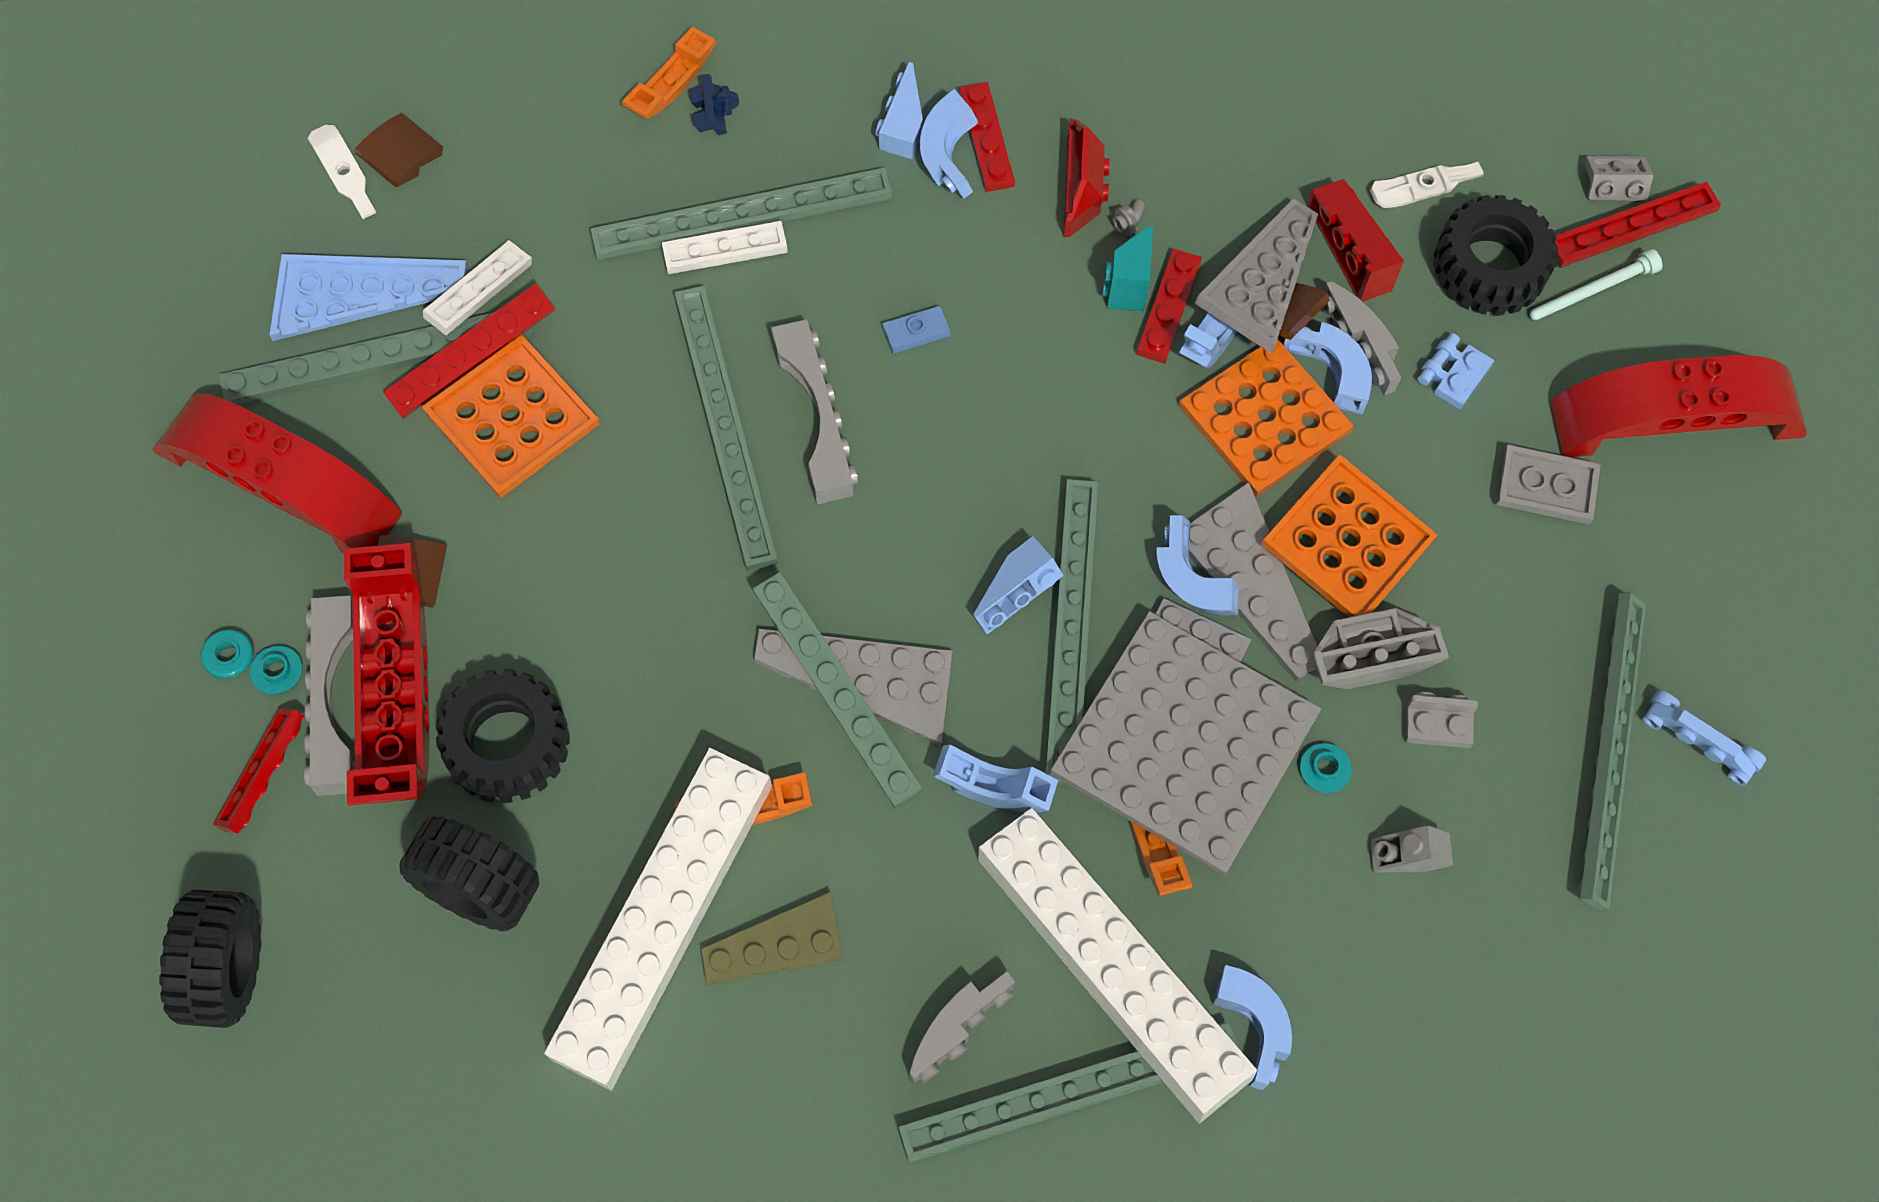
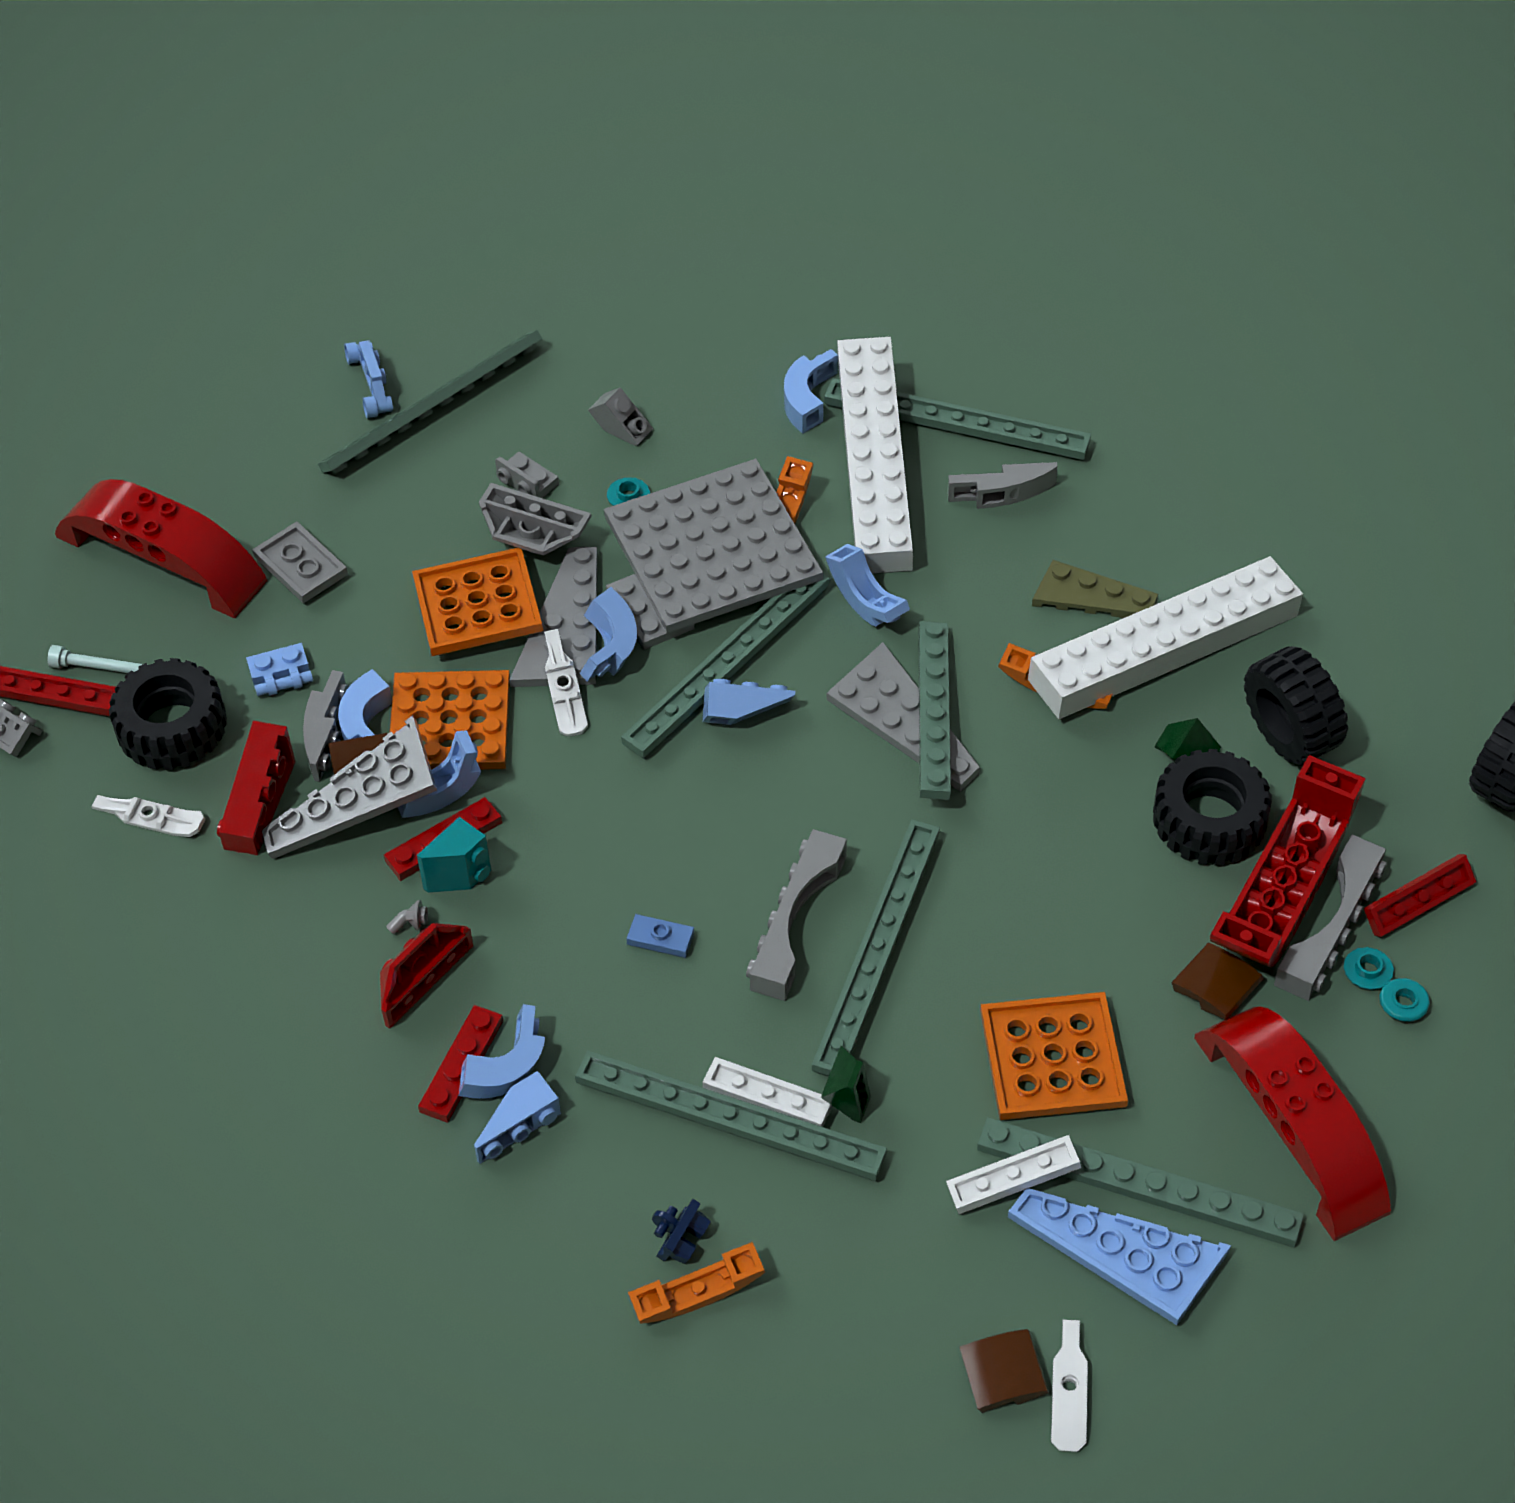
camera: 140 degrees left, 15 degrees down
red plate [383,283,556,419] -> none
none -> white piece [544,629,588,737]
none -> dark green slope [821,1046,871,1123]
none -> dark green slope [1155,718,1221,760]

